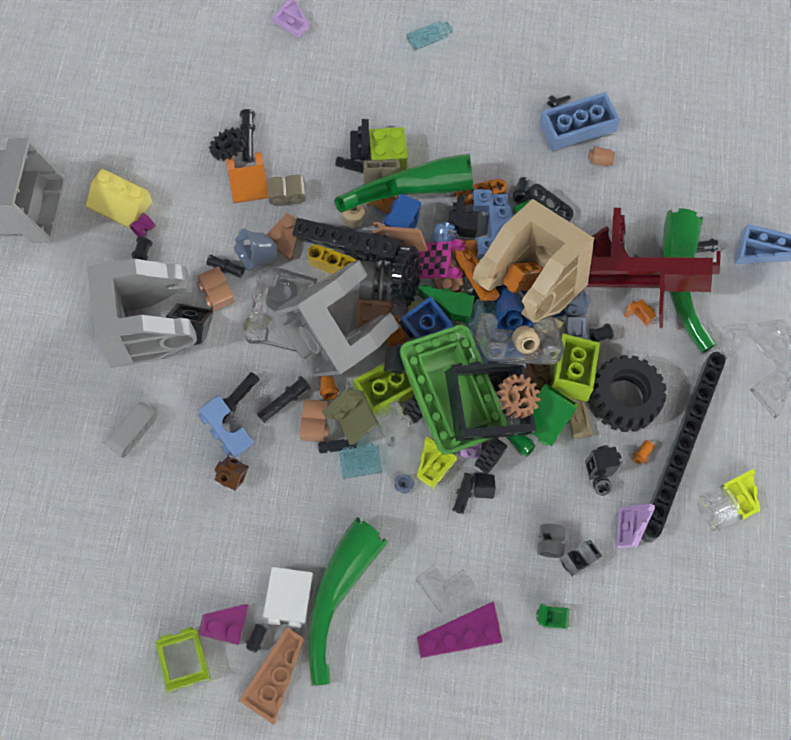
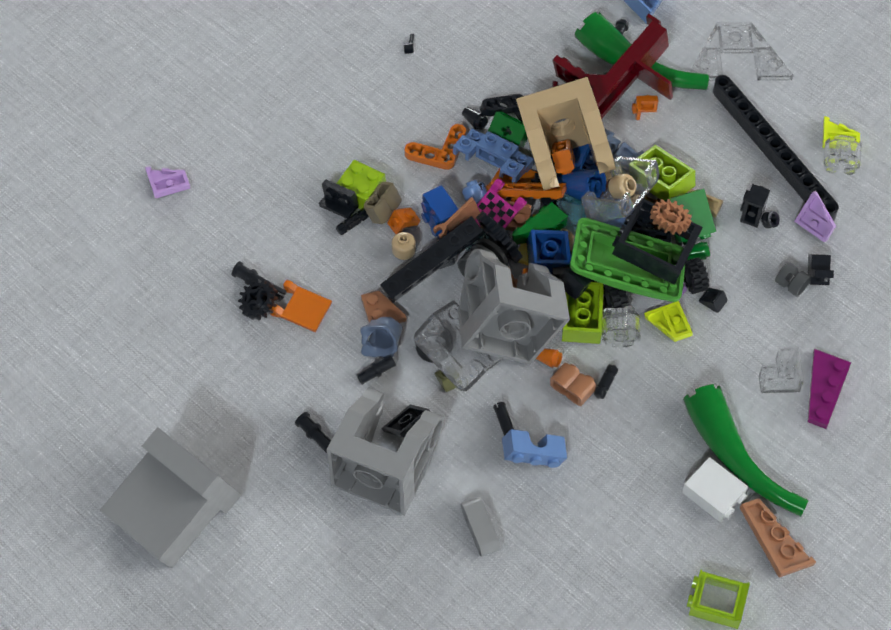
camera: 50 degrees left, 10 degrees down
light yellow slope [86,168,152,228] -> none
magenta wheel [129,213,156,237] -> none
nougat brick [197,266,235,311] -> none
magenta wing [198,604,248,645] -> none
reddish brown brick [214,456,249,491] -> none
black pin [245,624,268,653] -> none
black pin [257,376,311,424] -> none
dark tan brick [267,175,306,206] -> none
yellow beam [307,244,356,274] -> none
olive bracket [322,389,378,445] -> none
green brick [334,153,474,213] -> none
clear light blue bracket [339,444,382,479] -> none
sand blue plate [394,475,414,494] -> none
clear light blue hinge [407,21,453,51] -> none
black brick [448,196,478,238] -> none
black pin [452,473,476,514] -> none
green bracket [536,604,570,630] -> none
medium blue brick [539,92,620,151] -> none
nougat brick [588,146,615,167] -> none
black bush [589,323,614,342] -> none
black tyre [589,355,667,432] -> none
orange pin [632,440,655,465] -> none

